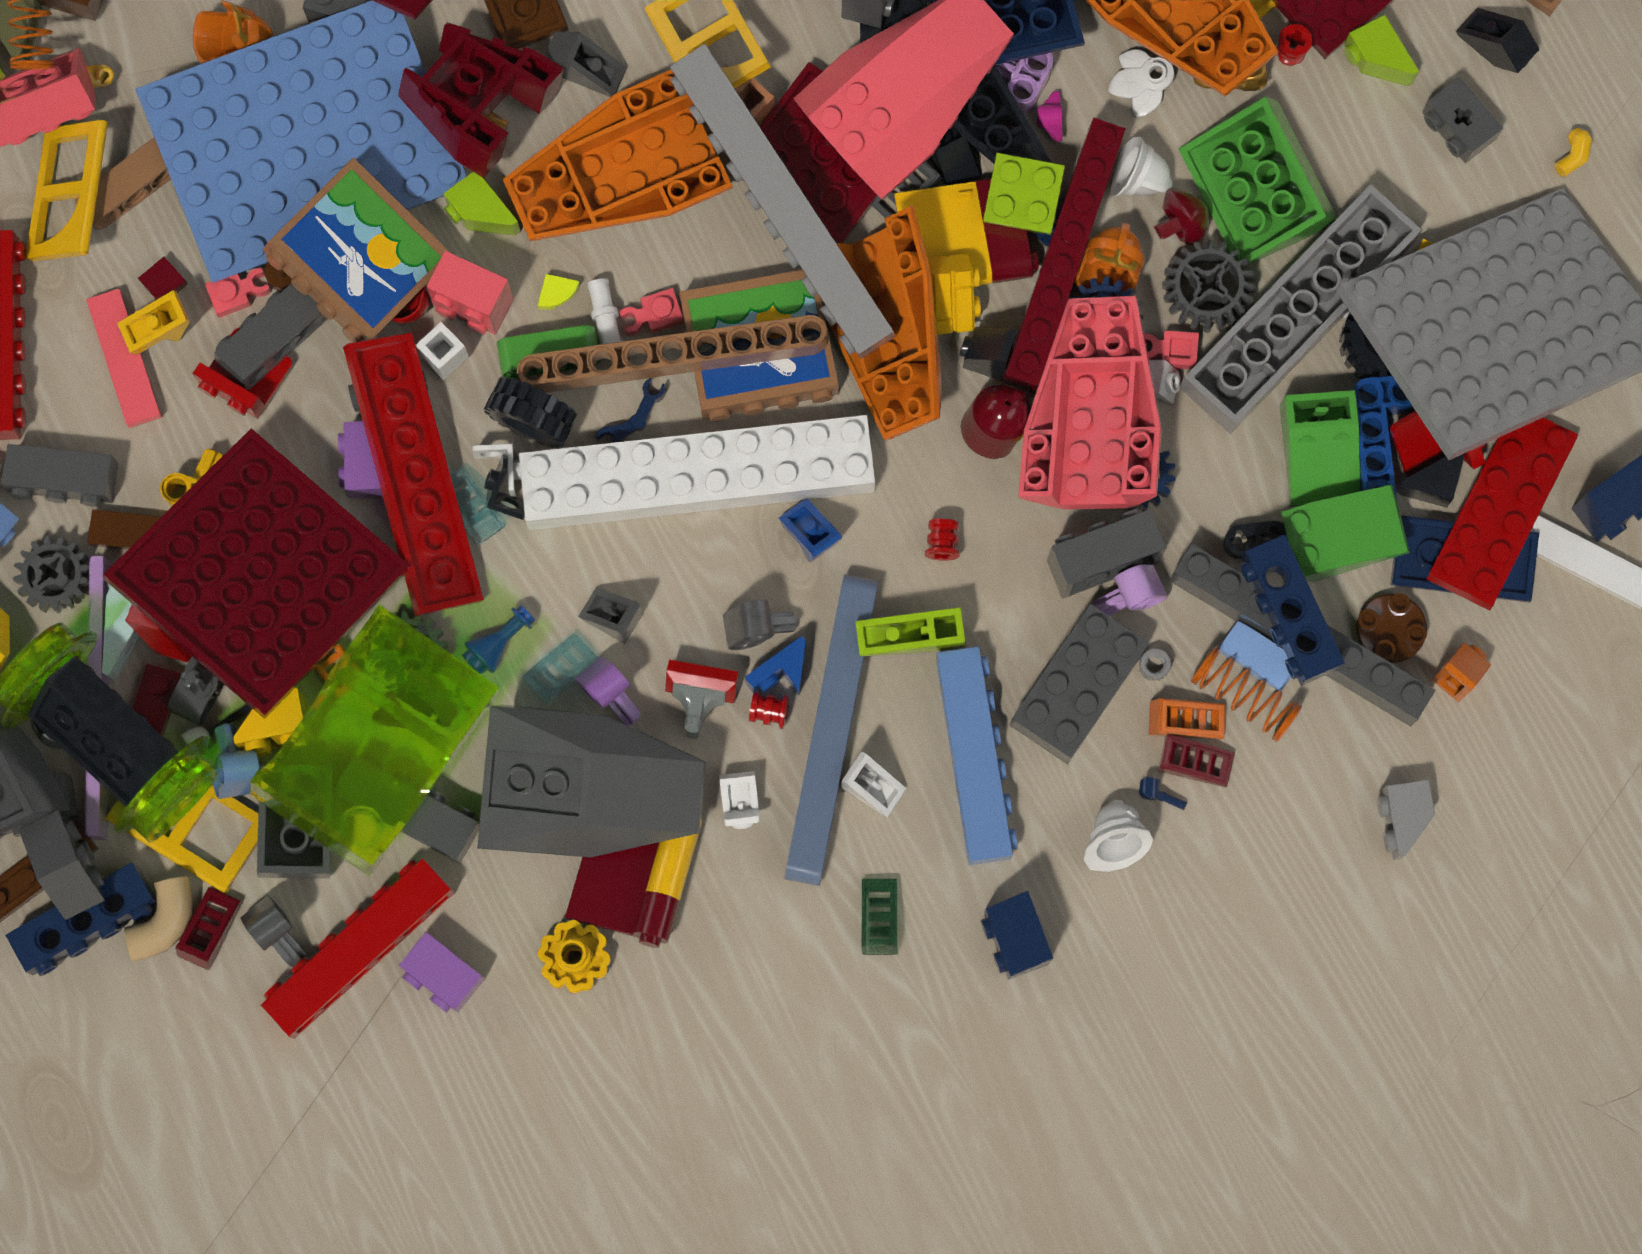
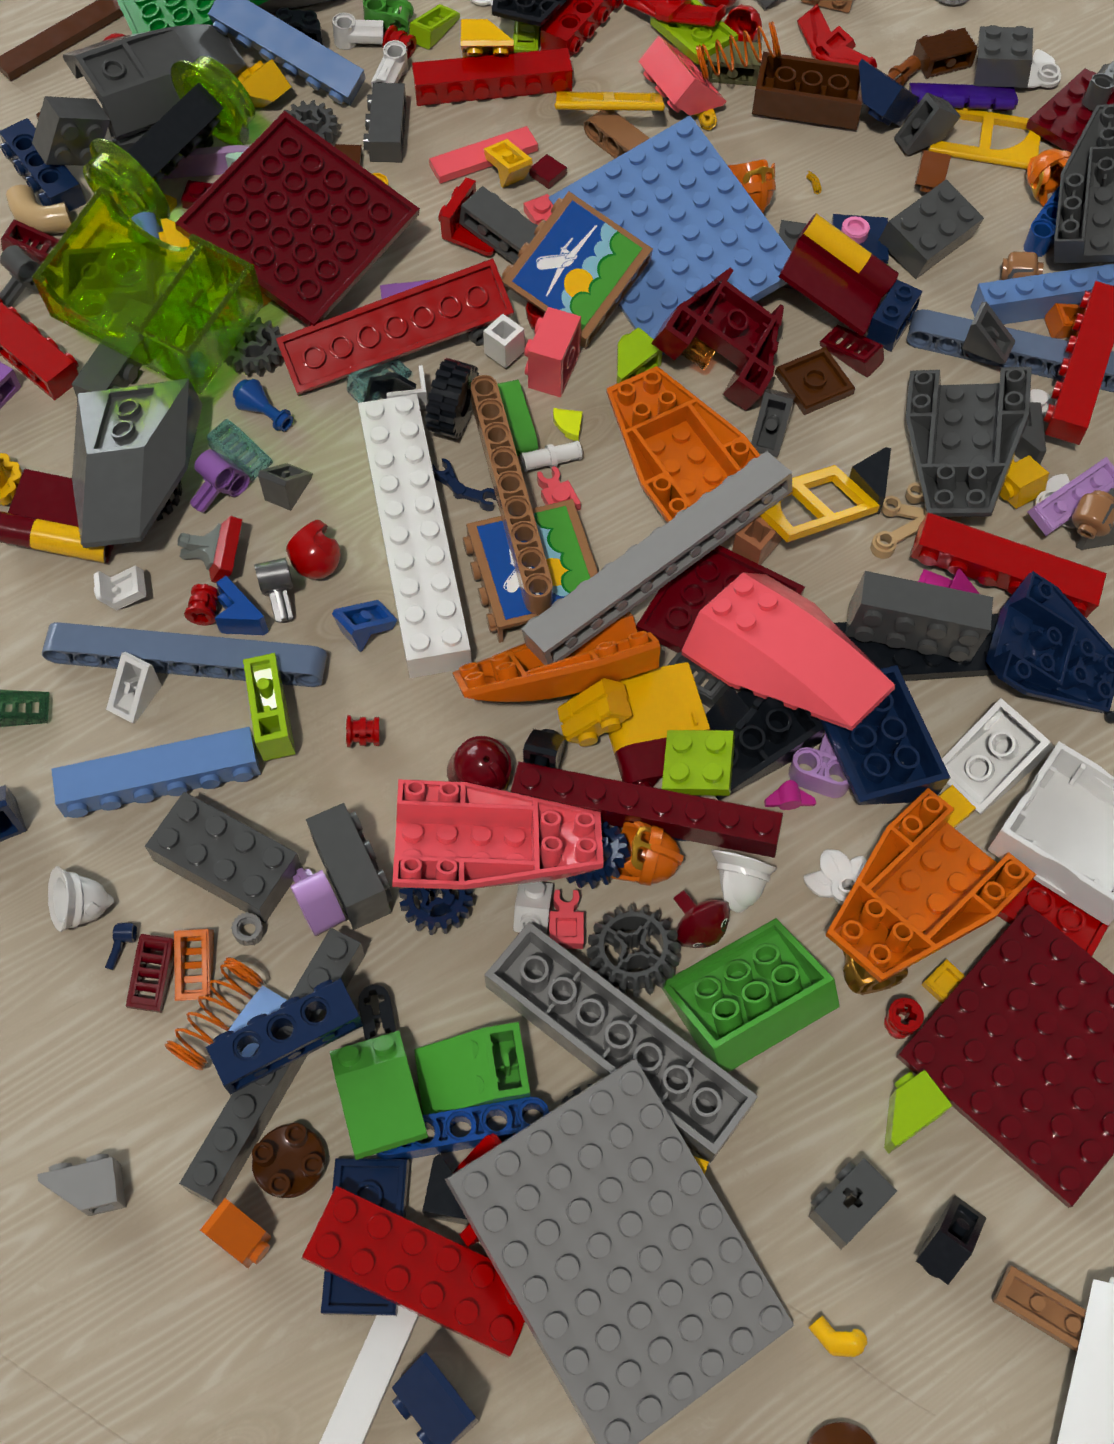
camera: 85 degrees right, 15 degrees down
none -> red helmet [286,520,341,580]

